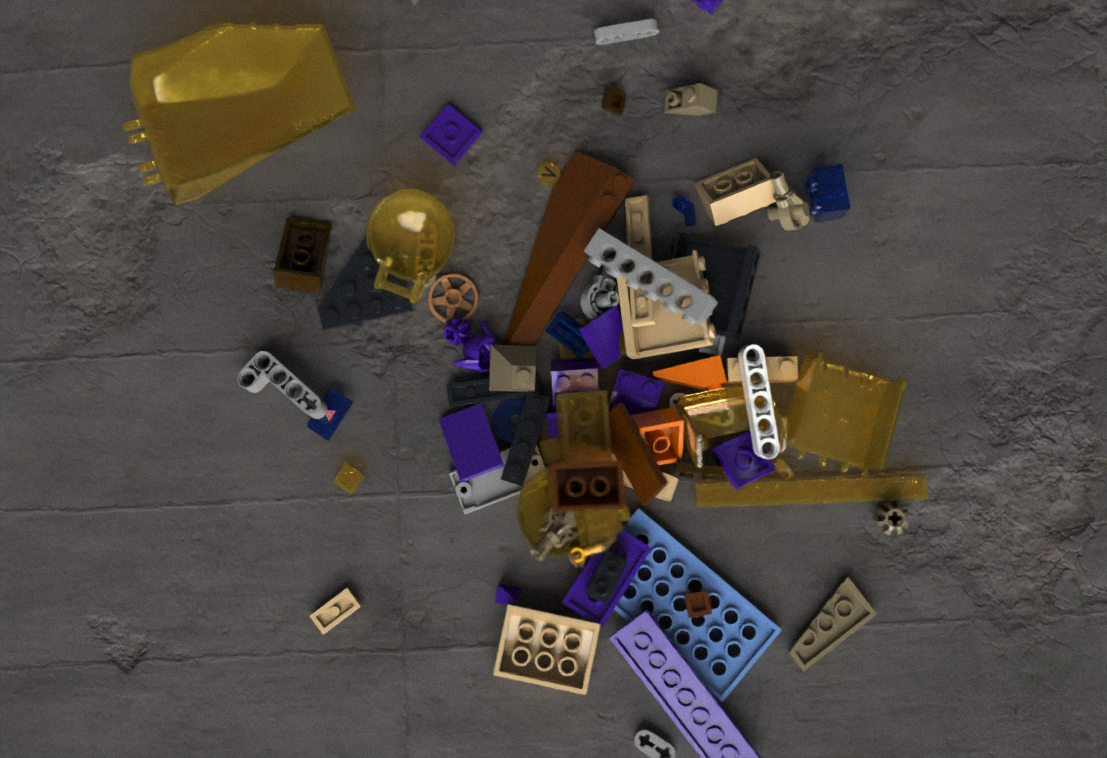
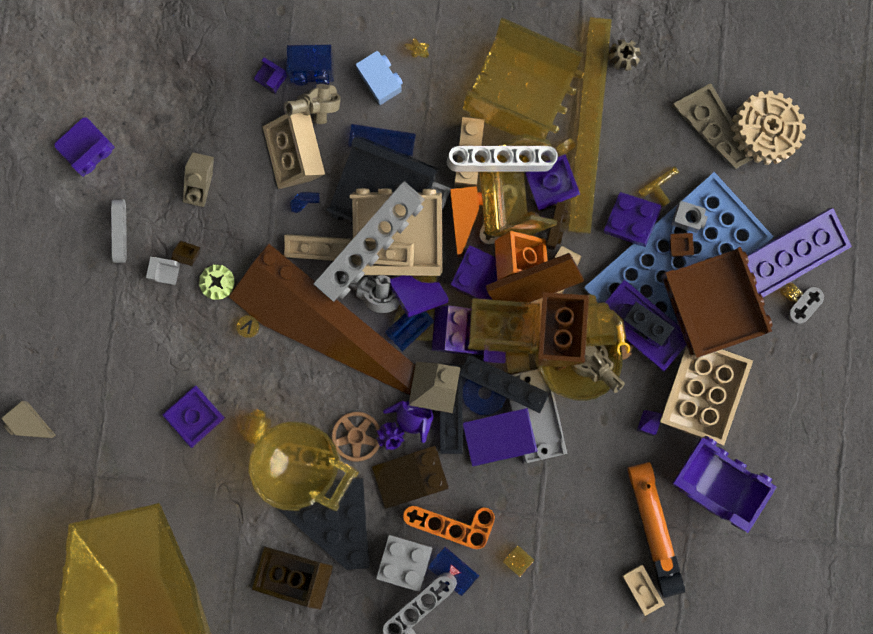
camera: 85 degrees left, 0 degrees up
none -> light grey panel [146,256,180,285]
none -> yellowish green gear [199,265,235,300]
none -> clear yellow head [240,409,272,444]
none -> dark purple panel [254,57,287,94]
none -> clear blue tile [348,124,416,156]
none -> light blue brick [356,51,403,105]
none -> dark brown slope [372,446,449,509]
none -> light grey brick [376,534,432,592]
none -> orange beam [403,506,495,549]
none -> clear yellow plant [404,38,429,58]
none -> dark purple plate [604,192,662,247]
none -> orange piece [628,462,685,599]
none -> clear yellow piece [639,166,679,207]
none -> reddish brown panel [661,247,773,360]
none -> light grey brick [671,201,708,233]
none -> dark purple cylinder [672,435,777,533]
none -> tan piece [731,91,806,165]
none -> clear yellow bush [780,282,803,303]

